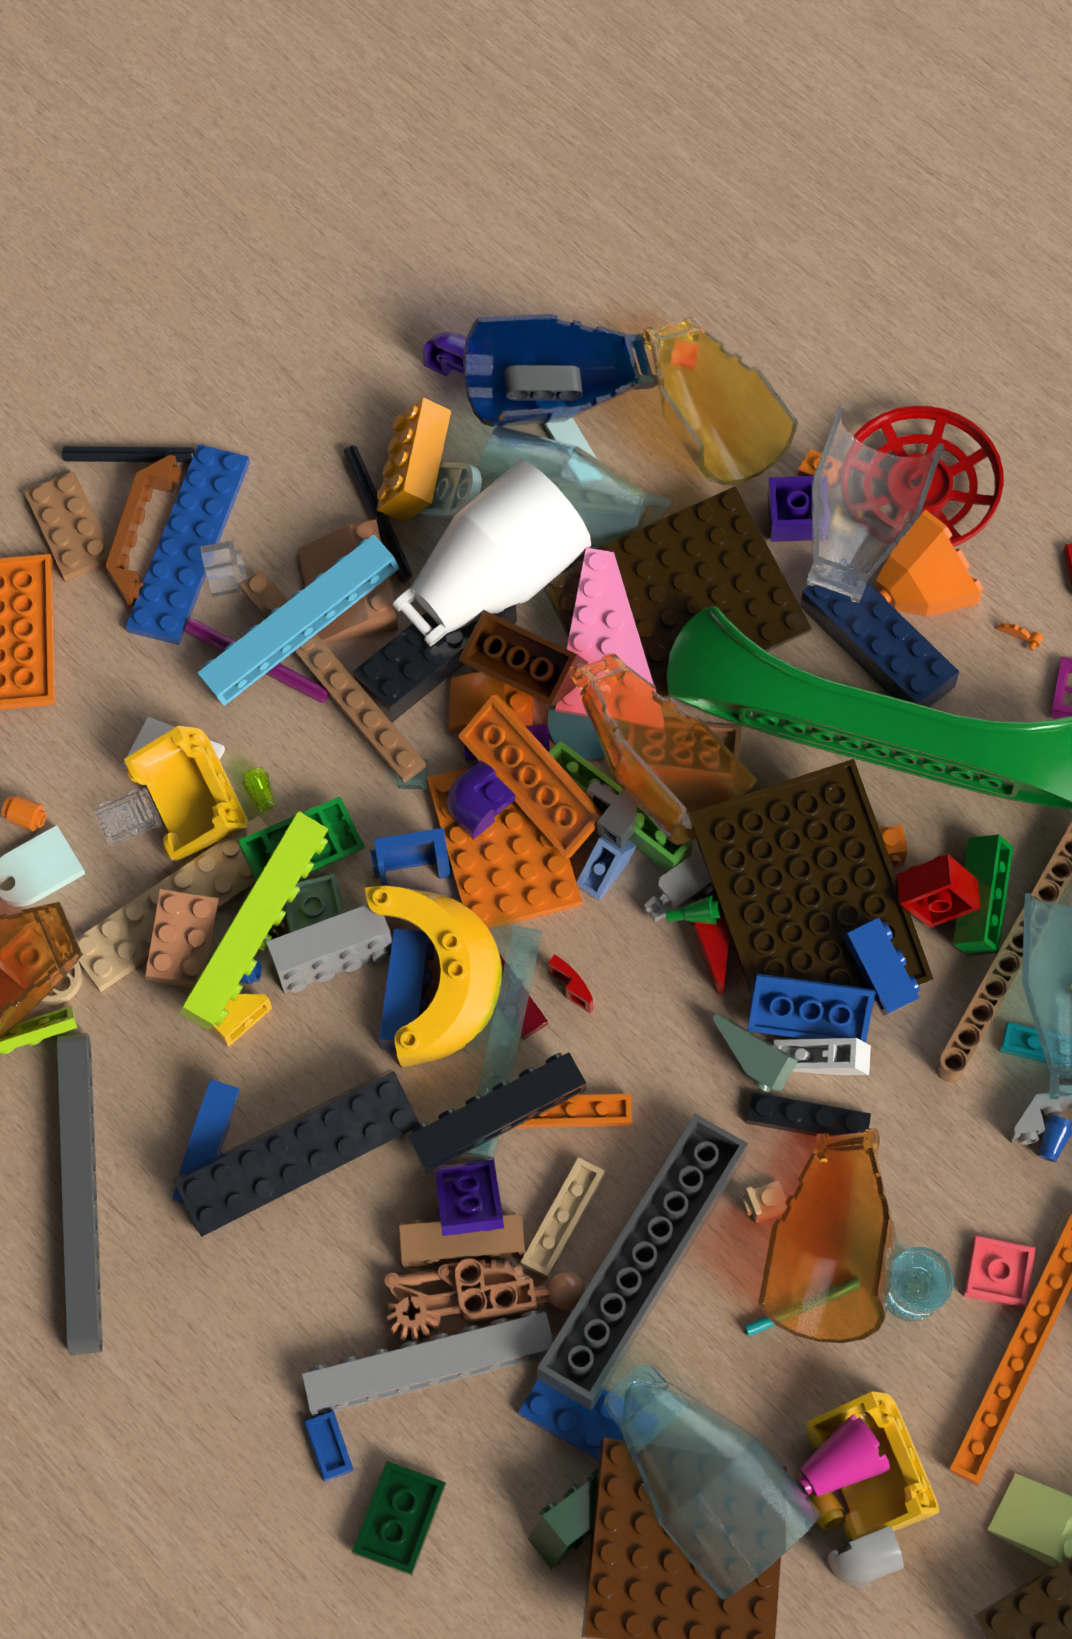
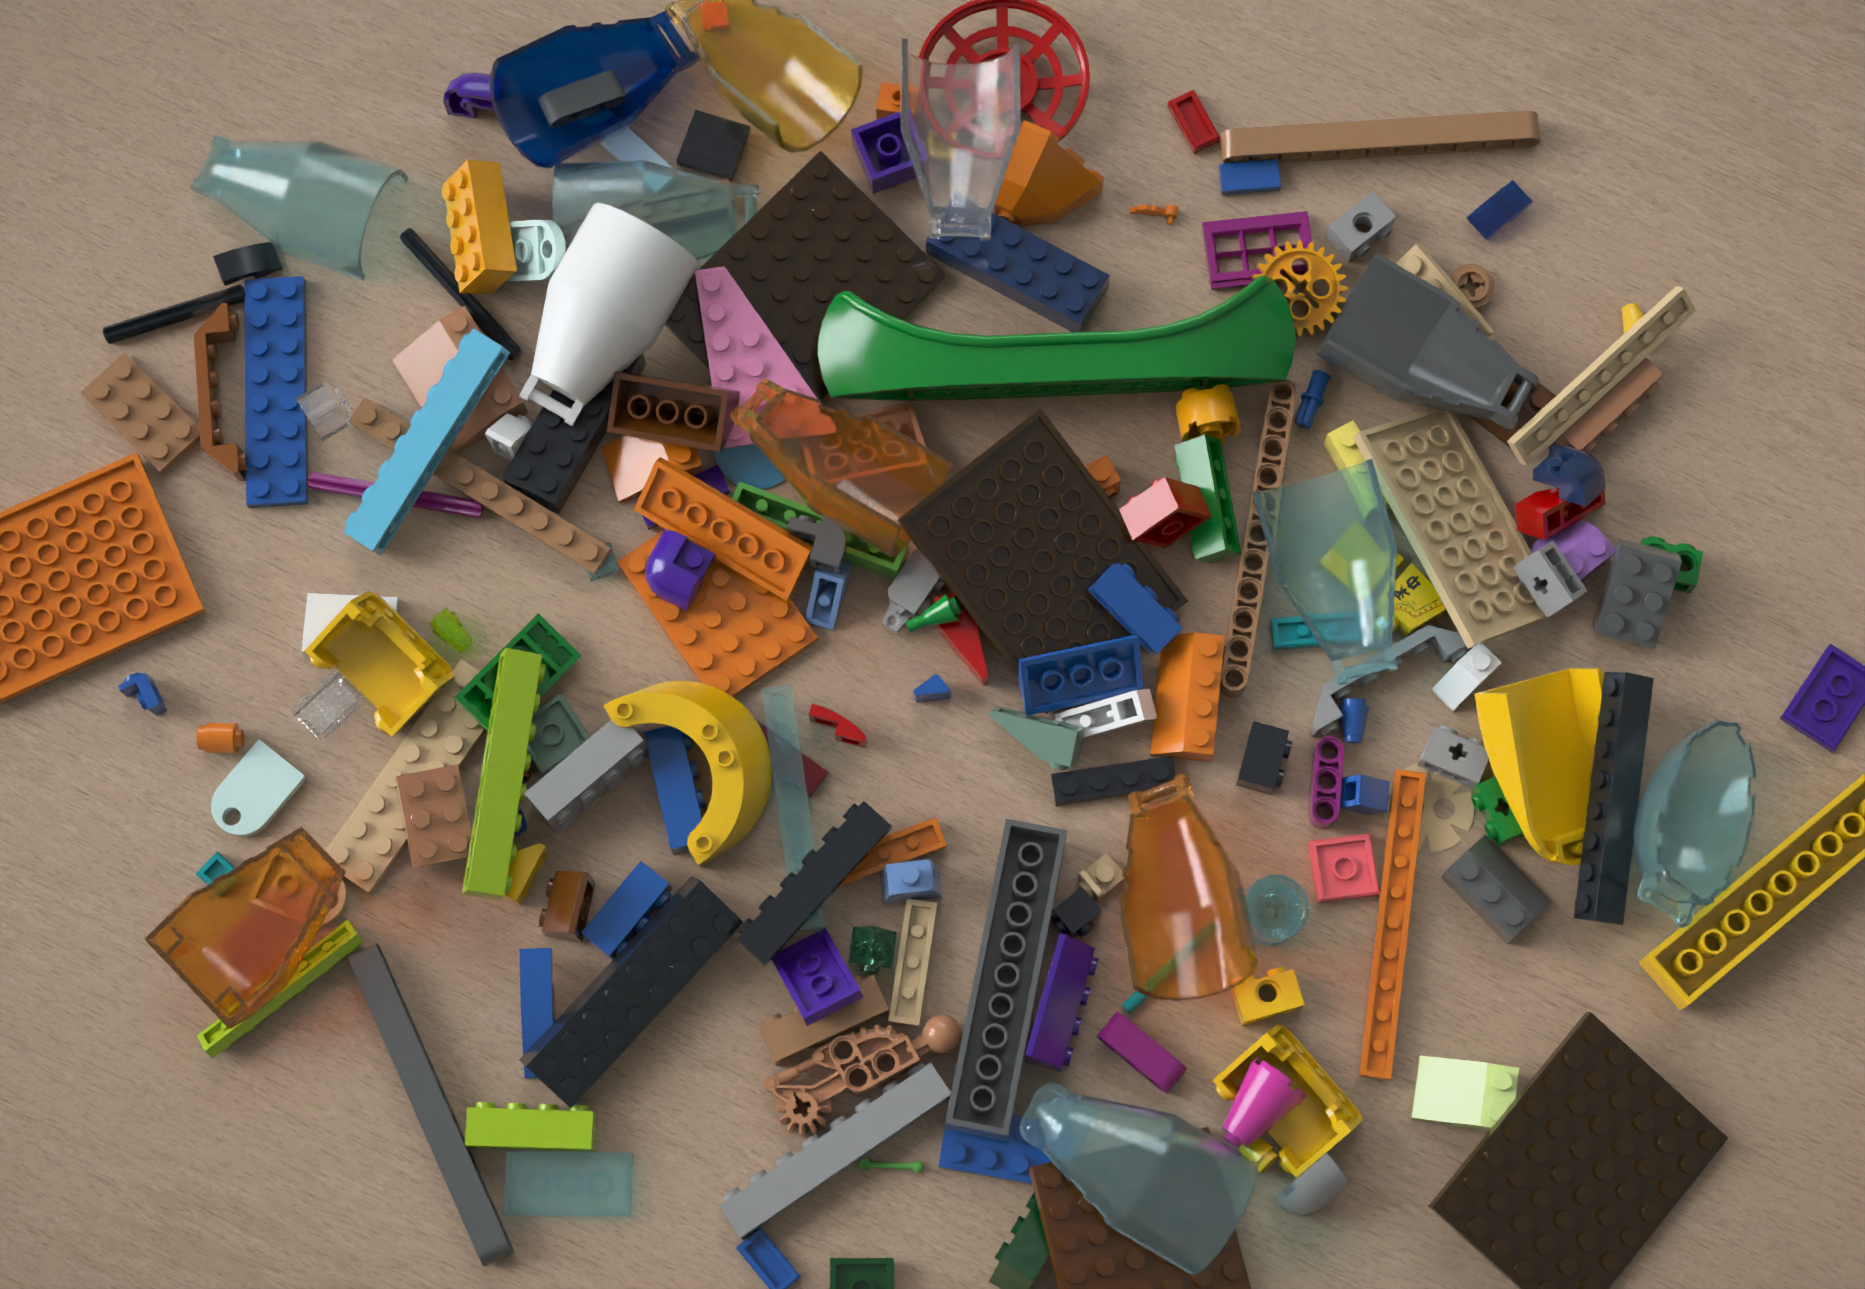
camera: 20 degrees left, 10 degrees up
blue panel [370,828,451,886] -> none
none -> clear light blue windscreen [191,136,408,281]
none -> black slope [213,242,283,286]
none -> lime brick [465,1102,597,1152]
none -> white slope [485,413,533,461]
none -> clear light blue tile [503,1151,634,1217]
none -> reddish brown slope [539,871,596,943]
none -> blue brick [581,861,672,960]
none -> black tile [676,109,751,182]
none -> clear green brick [848,926,897,974]
none -> bright green hinge [858,1158,924,1173]
none -> medium blue torso [880,859,942,904]
none -> blue slope [913,674,951,702]
none -> dark purple slope [1024,933,1099,1072]
none -> black brick [1052,887,1102,938]
none -> magenta beam [1097,1012,1187,1094]
none -> orange slope [1150,632,1225,762]
none -> light orange brick [1175,384,1241,444]
none -> yellow brick [1231,966,1305,1026]
none -> black brick [1236,721,1293,795]
none -> magenta beam [1308,736,1344,829]
none -> blue brick [1340,774,1390,815]

